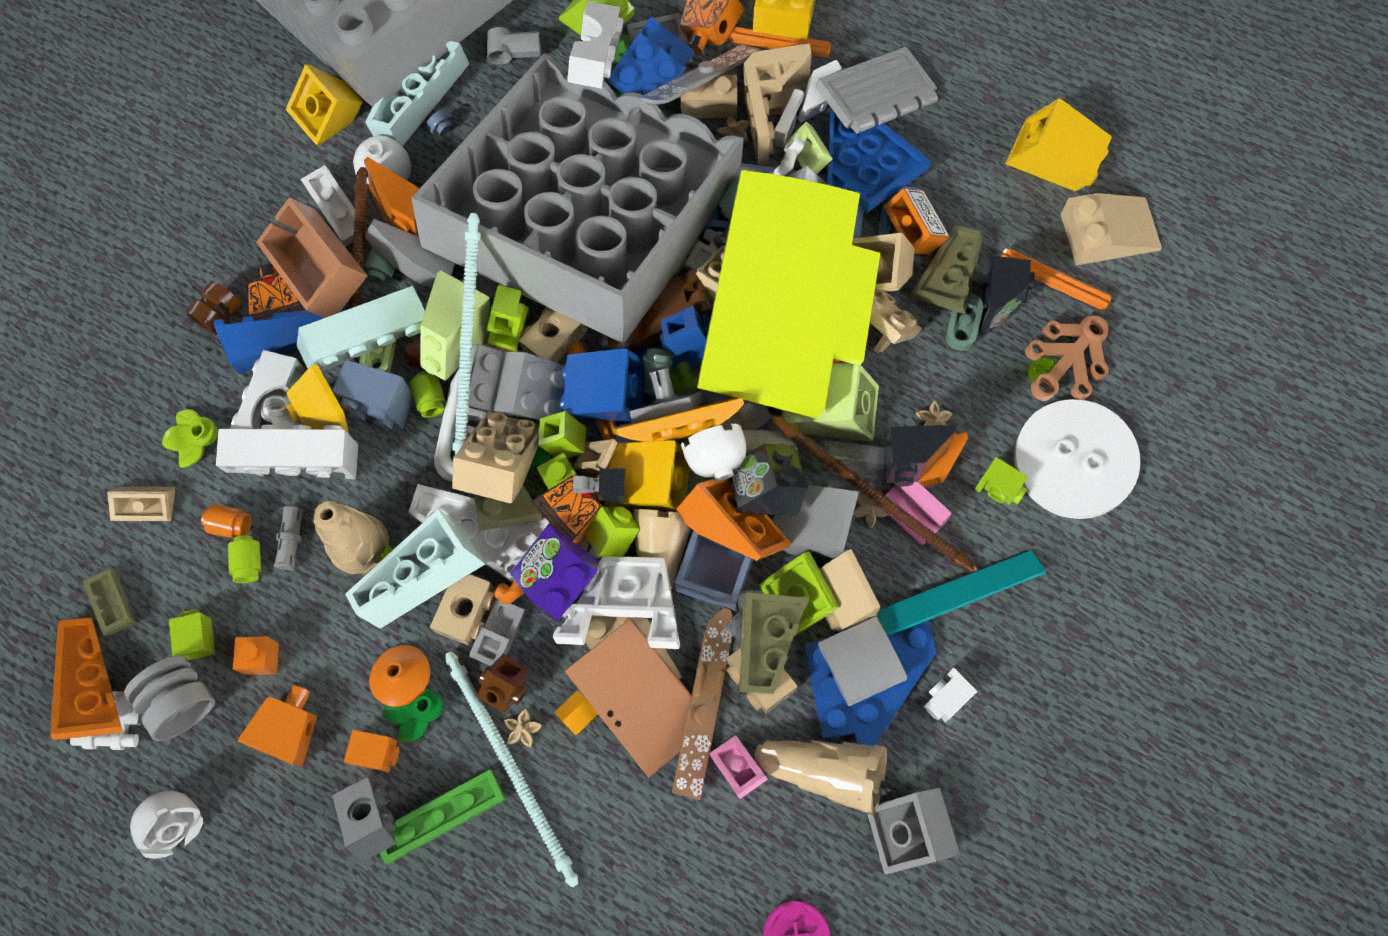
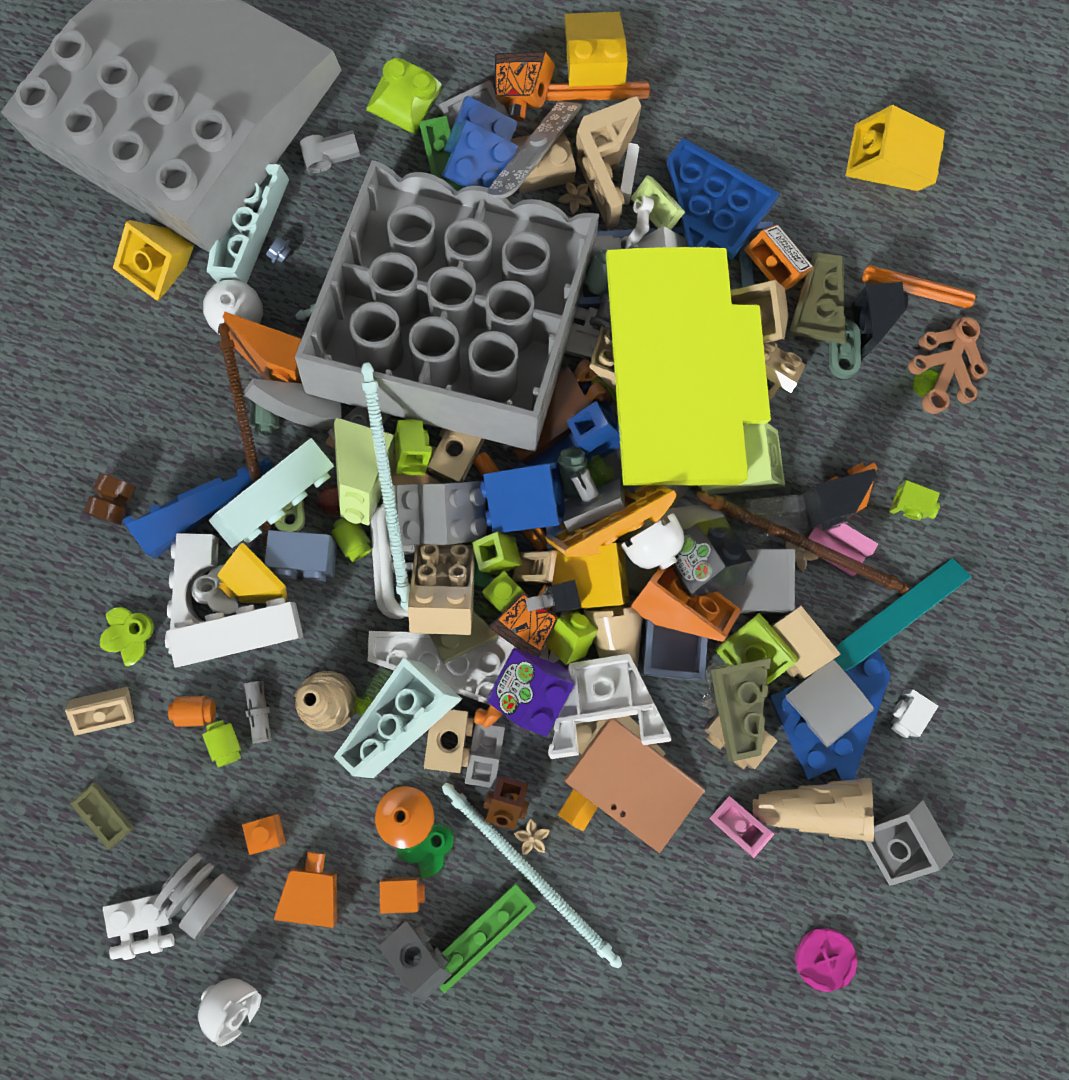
camera: 25 degrees left, 10 degrees up
orange wing [50,618,123,740] -> none
lime brick [169,610,215,660] -> none
torso [247,264,305,321] -> none
nougat piece [256,197,368,318] -> none
white plate [301,165,368,247] -> none
white arch [567,1,624,89] -> none
medium nougat piece [672,608,733,800] -> none
white slope [798,60,842,123] -> none
light grey hinge [816,47,938,133] -> none
tan plant [916,400,953,426] -> none
white plate [1014,399,1140,519] -> none
tan slope [1061,193,1162,265] -> none

